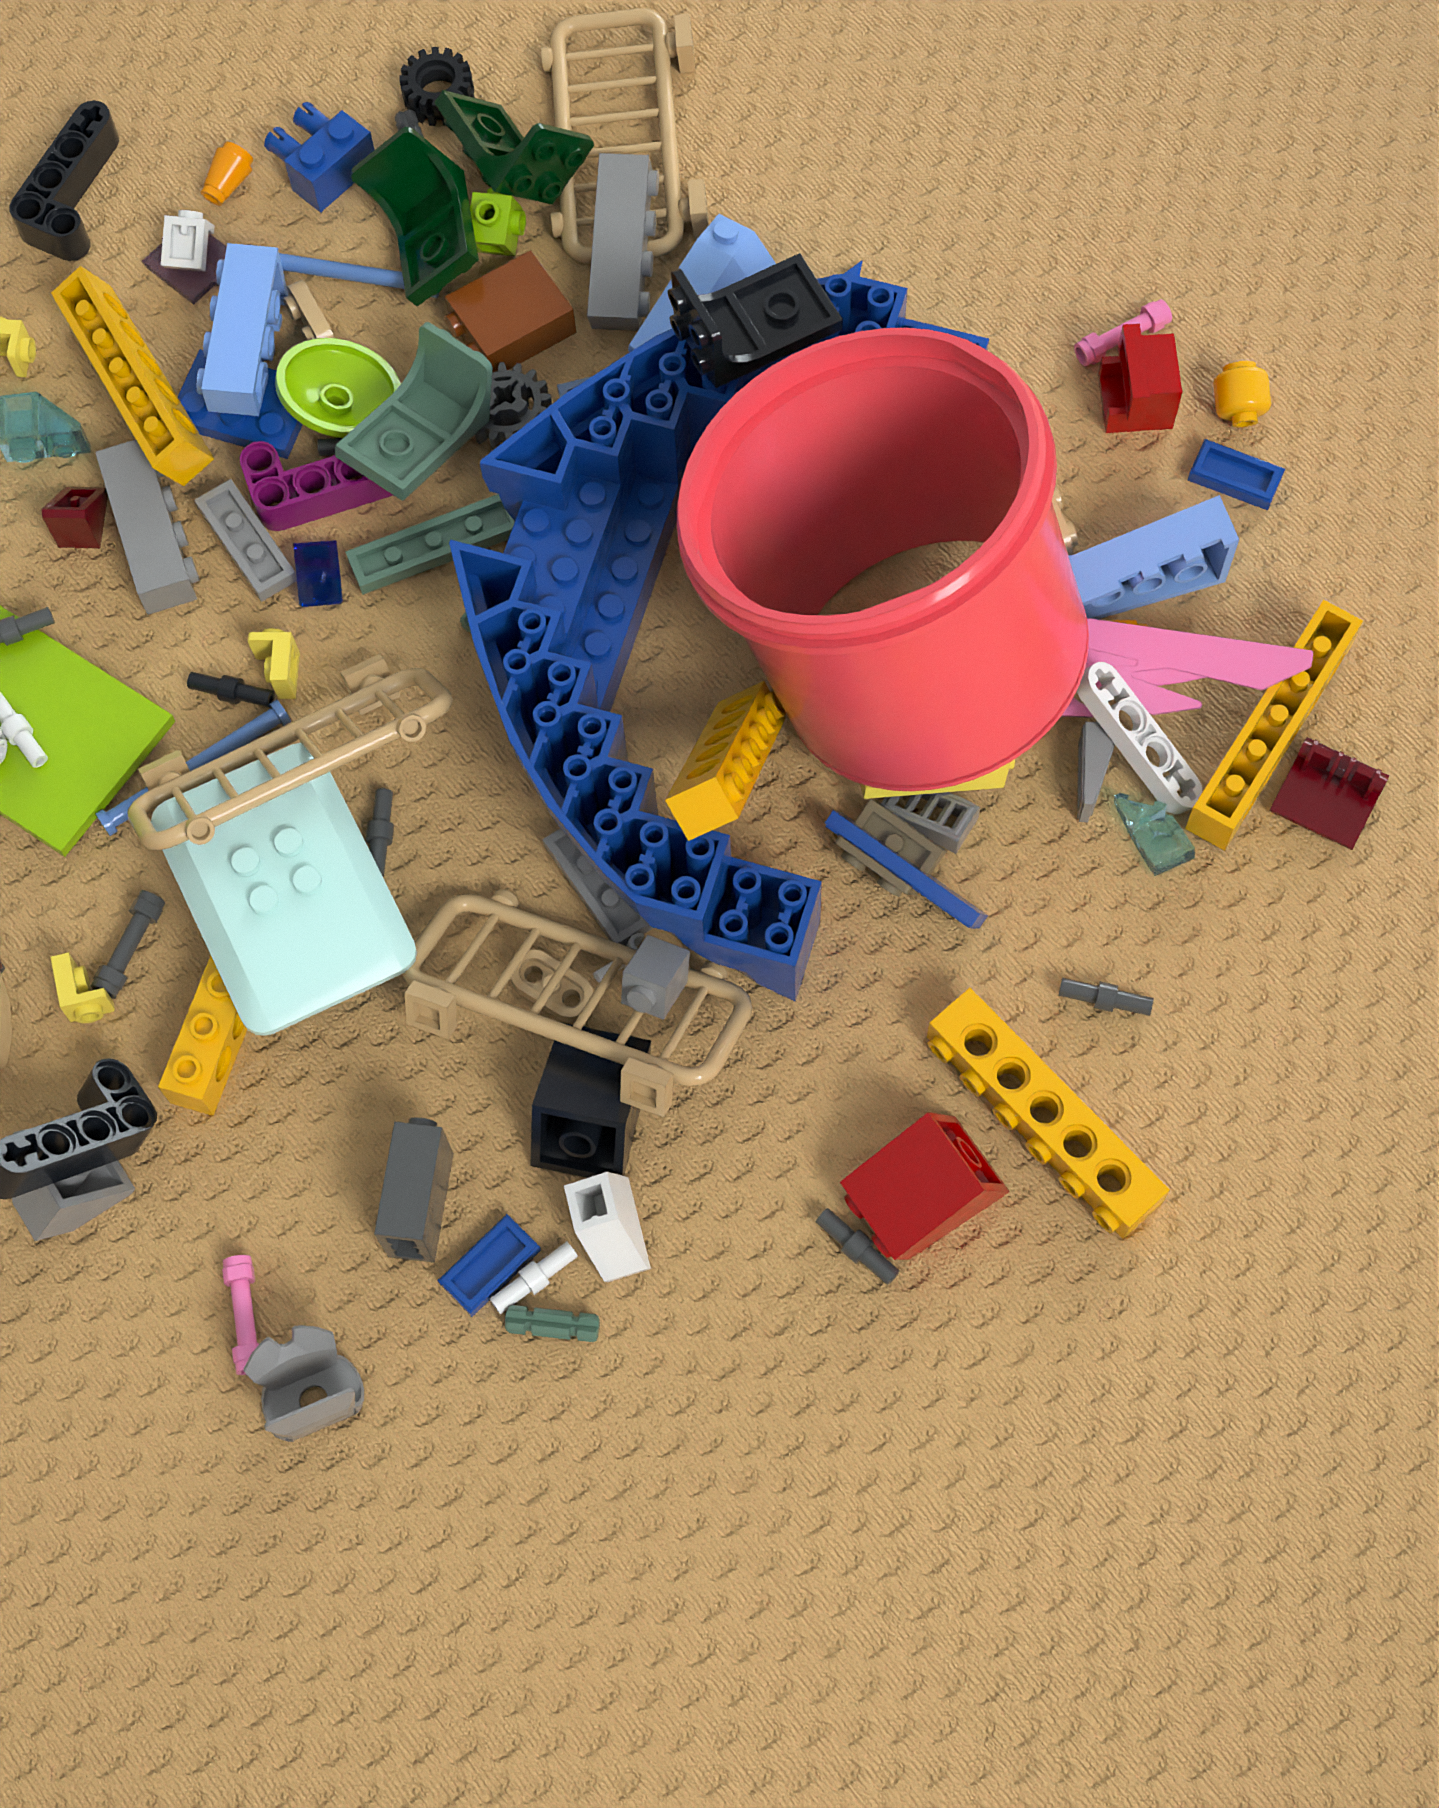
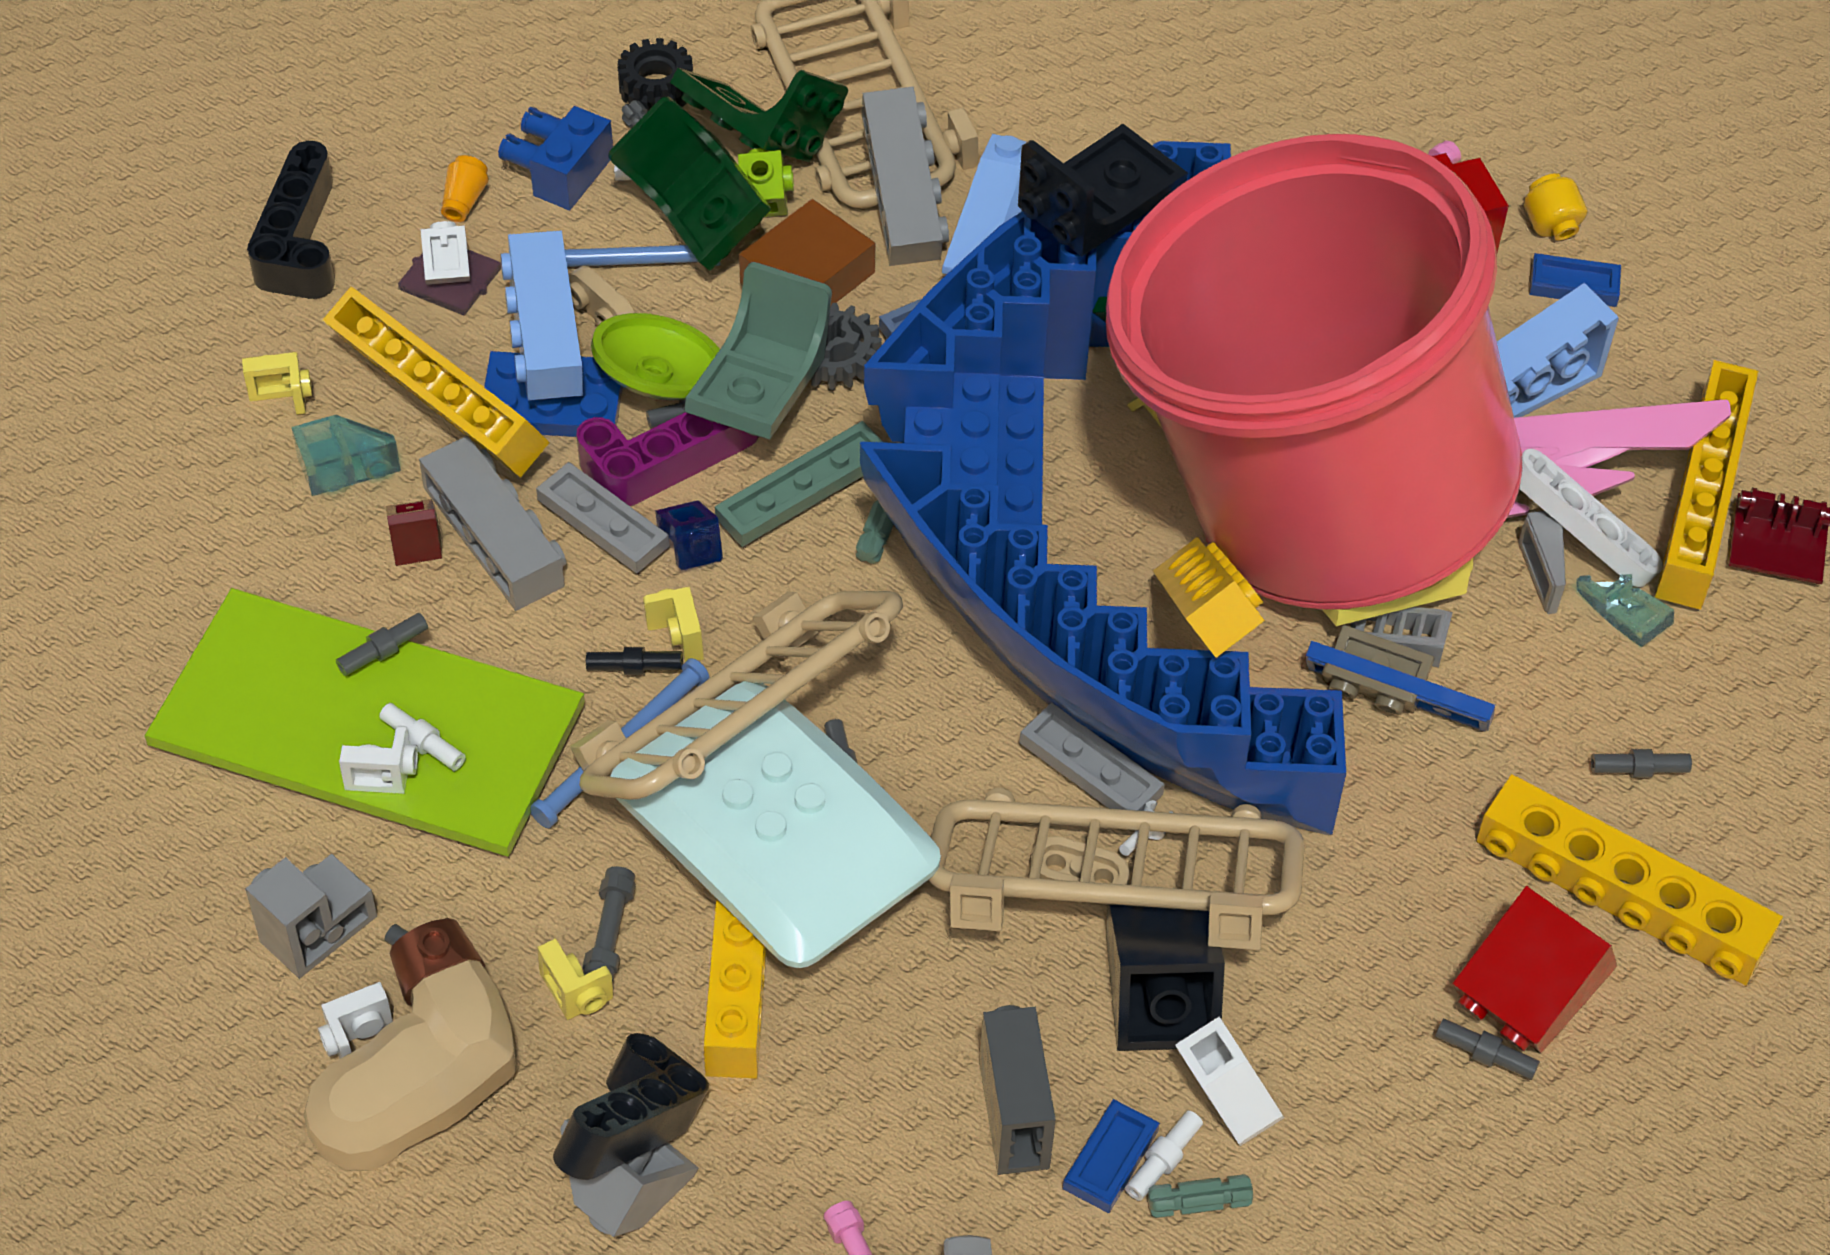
camera: 20 degrees left, 15 degrees down
light grey brick [621,935,690,1020] -> none

